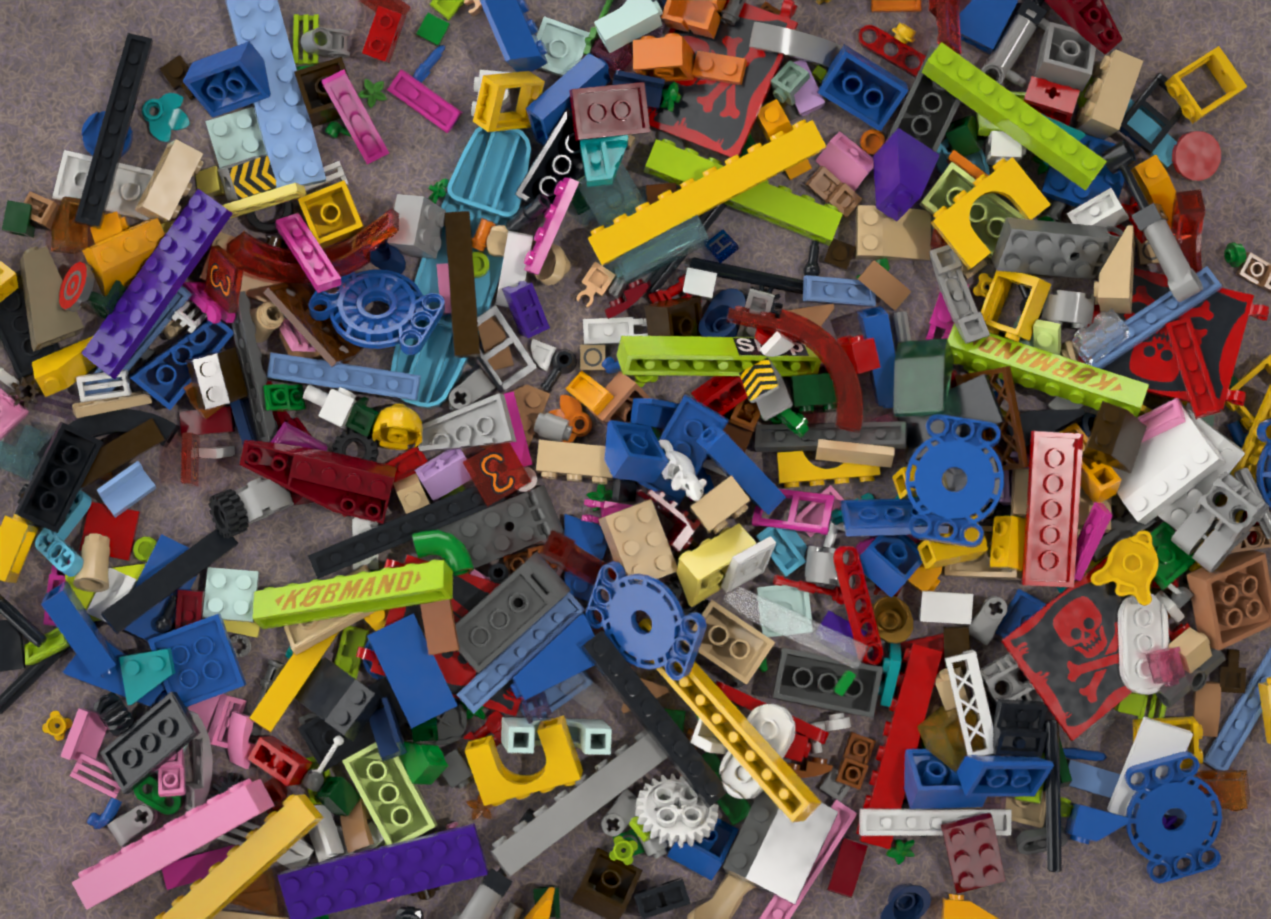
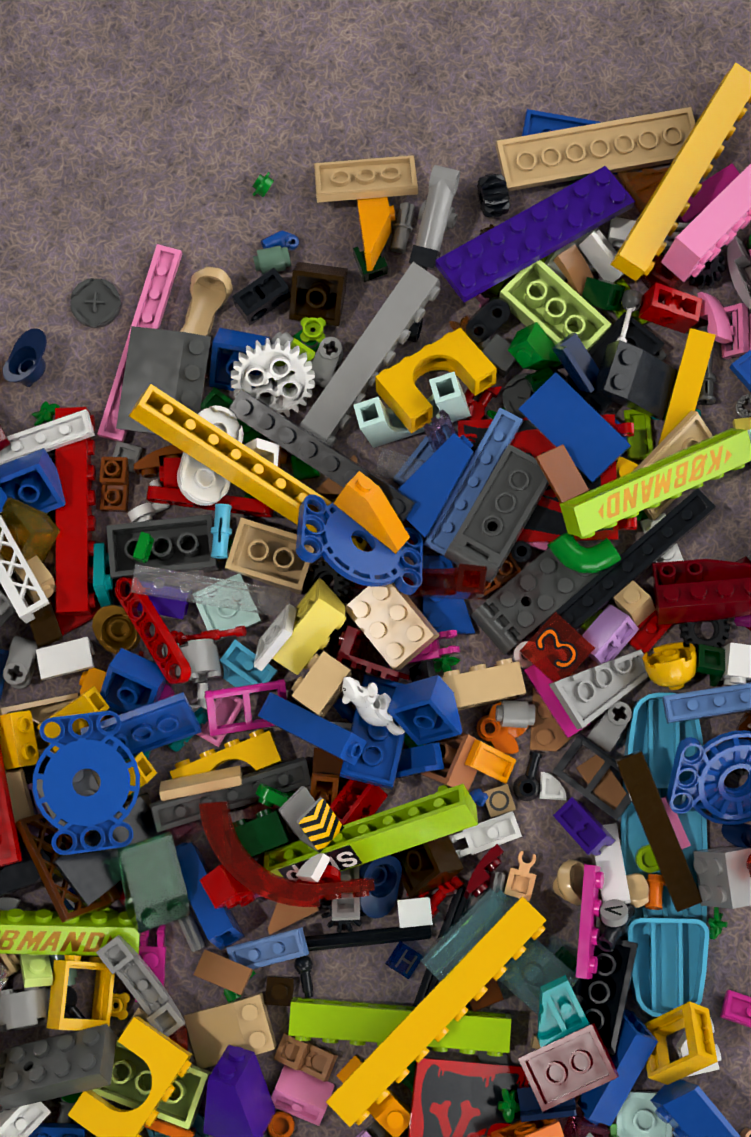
camera: 165 degrees right, 5 degrees down
dark red slope [827,838,868,898] -> none
none -> medium azure pin [211,504,232,559]
none -> light orange slope [333,471,410,554]
none -> black plate [466,297,510,343]
none -> light grey tile [600,899,629,927]

